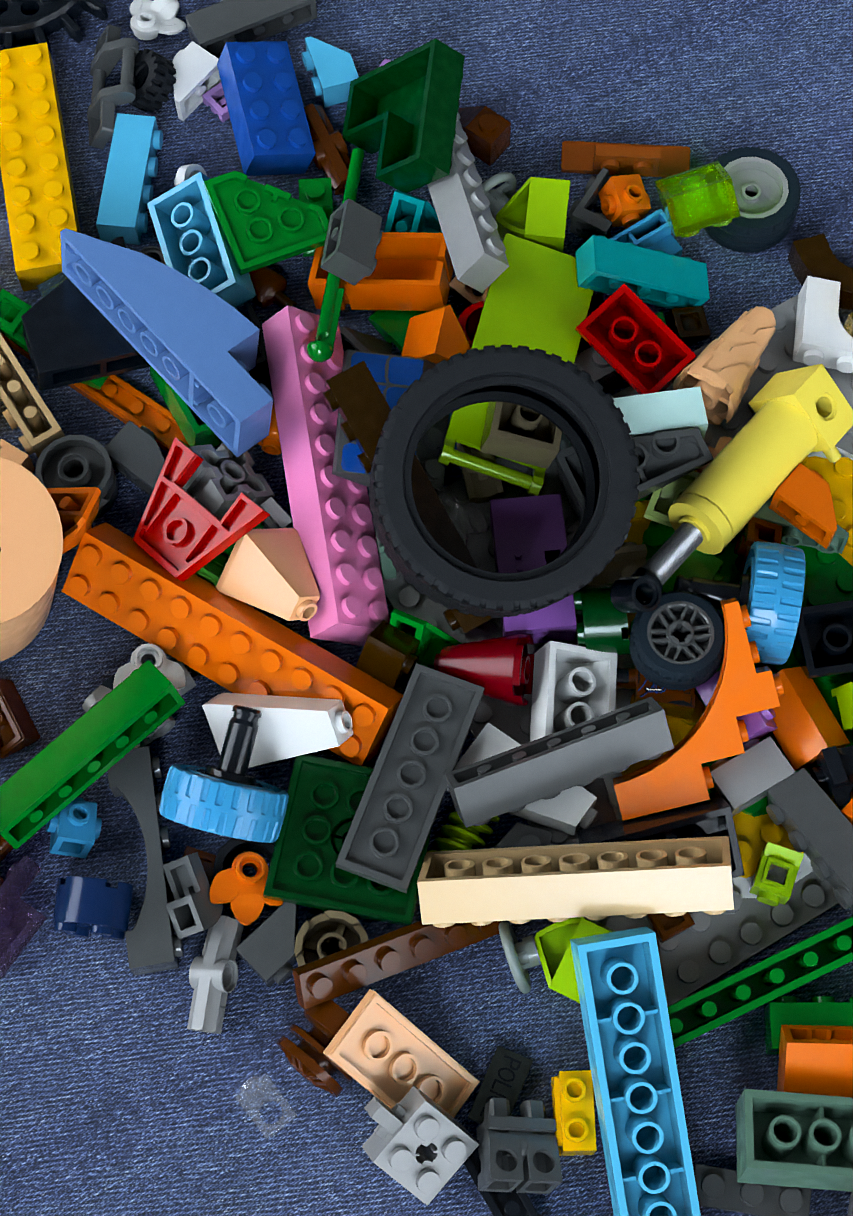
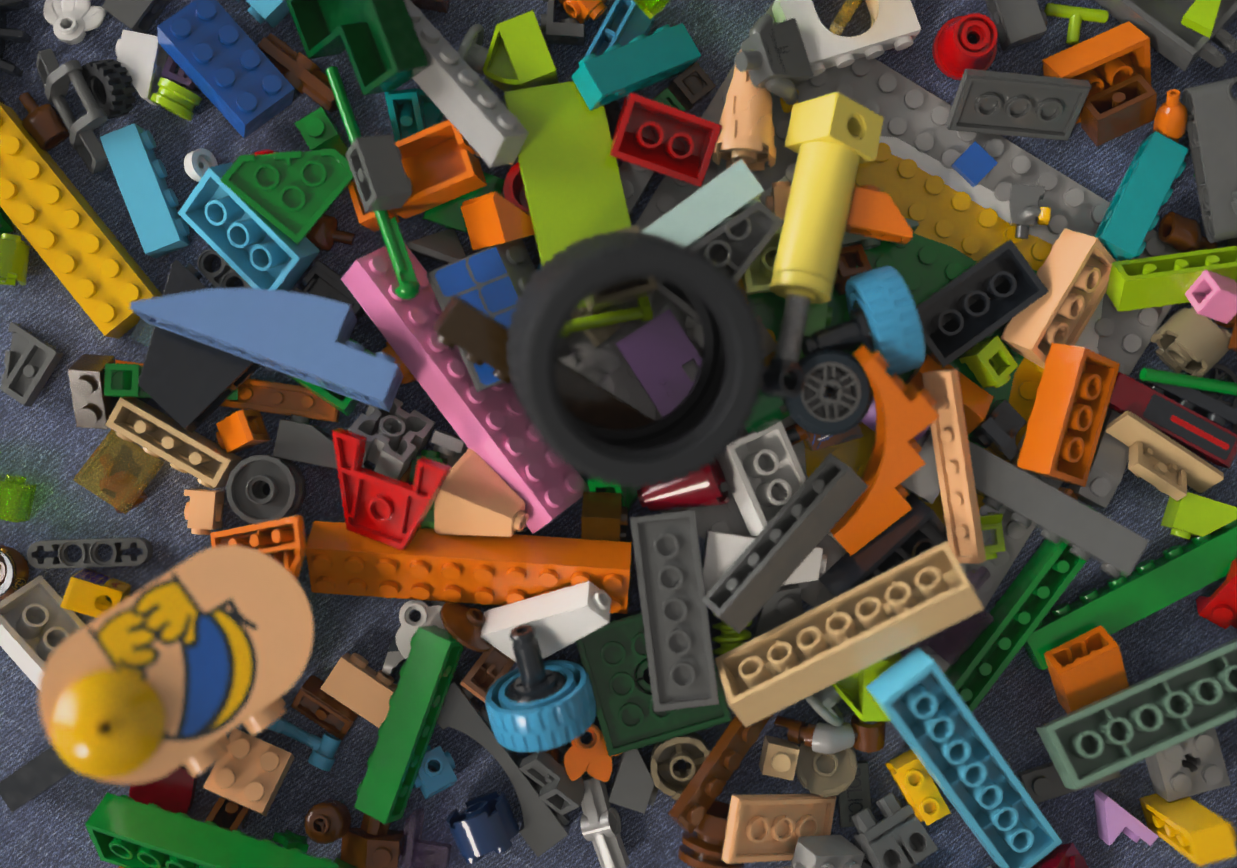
camera: 25 degrees left, 20 degrees up
none -> reddish brown piece [19,92,69,151]
none -> lime wheel [150,77,202,121]
none -> orange slope [216,409,271,453]
none -> light nougat brick [320,652,397,728]
none -> reddish brown dish [440,602,492,652]
none -> nougat slope [460,646,515,703]
none -> dark grey torso [735,14,814,113]
none -> tan brick [759,735,800,781]
none -> piece [774,714,886,754]
none -> dark tan tile [795,741,858,797]
none -> bracket [899,565,995,667]
none -> light nougat plate [922,369,986,564]

